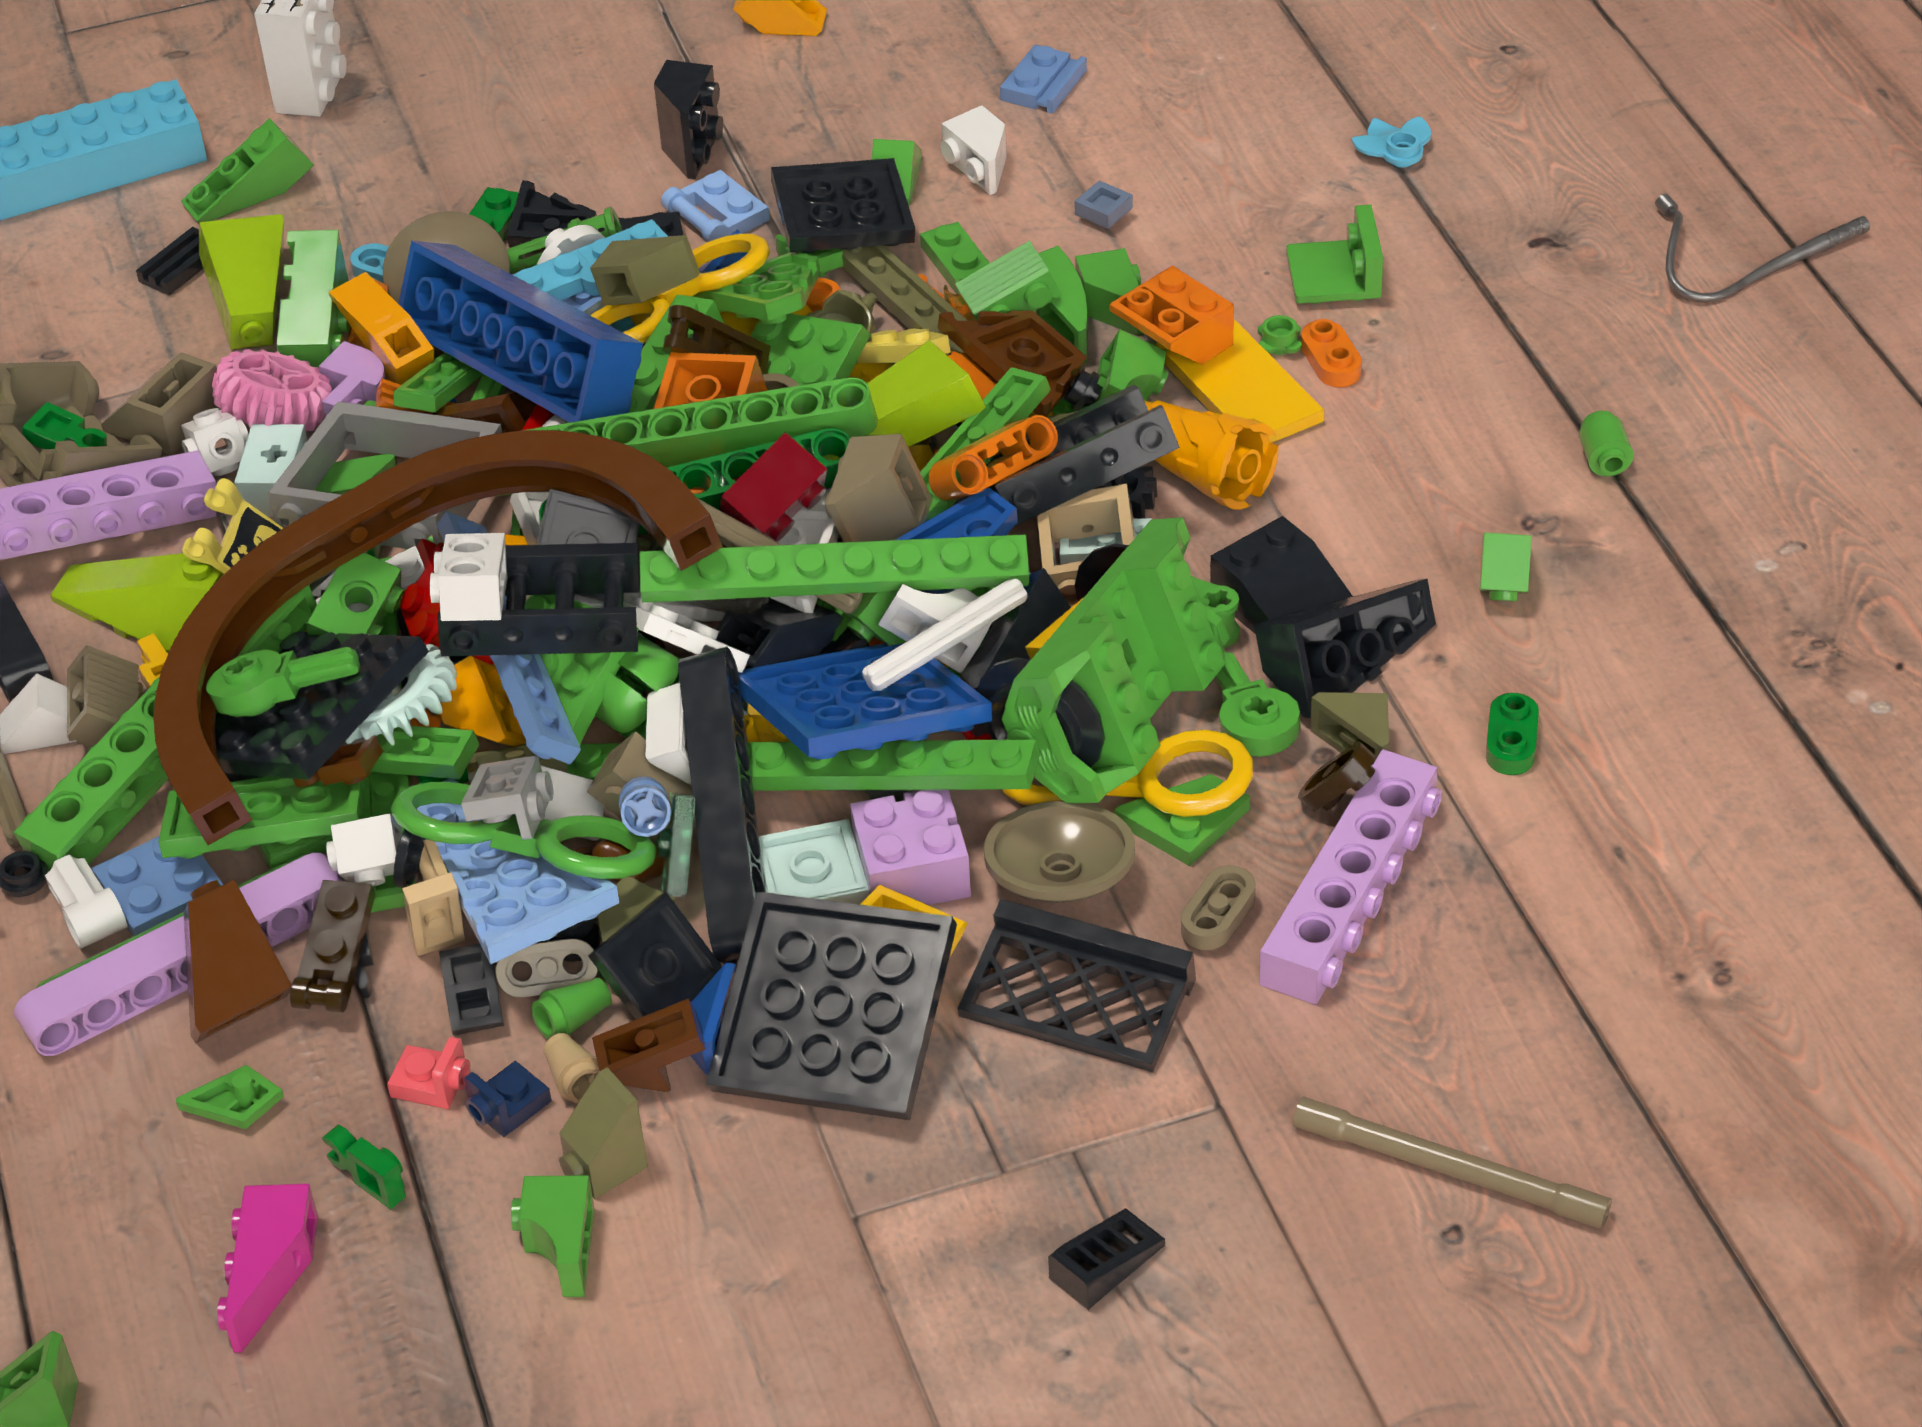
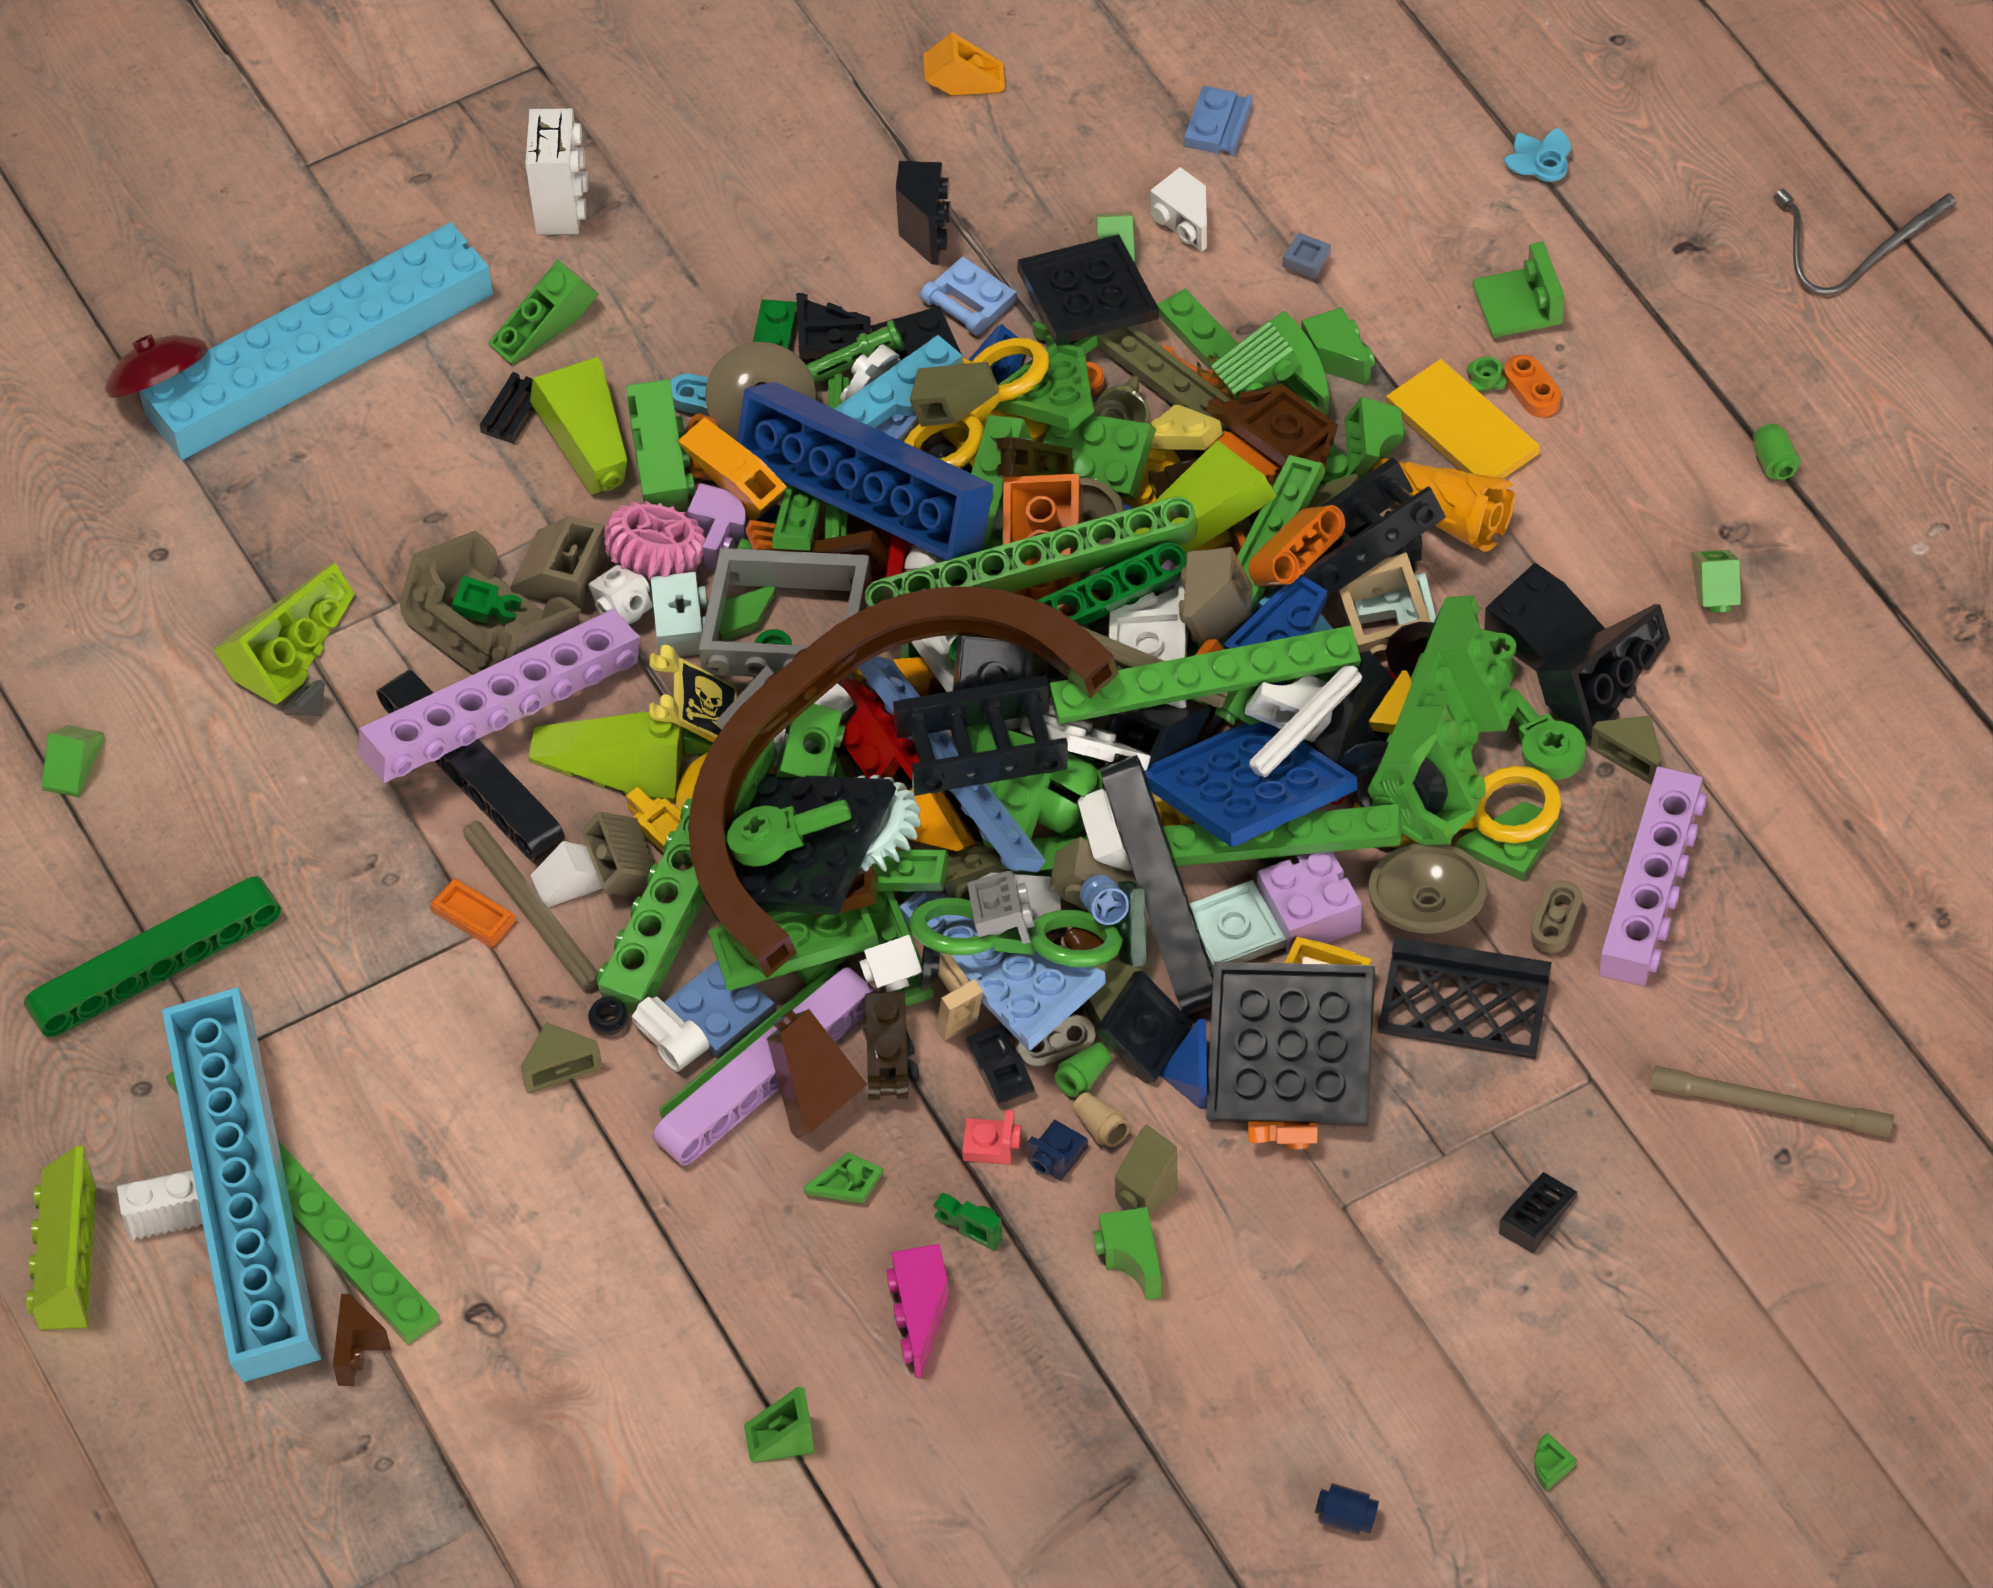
camera: 10 degrees left, 10 degrees up
white brick [430,533,507,621] -> none
reddish brown slope [592,998,706,1092] -> none
dark red brick [719,432,827,542] -> none
black plate [1064,369,1103,412] -> none
orange slope [1109,265,1234,364] -> none
dark brown plate [1298,742,1376,812] -> none
green plate [1486,693,1539,775] -> none
none -> orange plate [1248,1121,1317,1149]

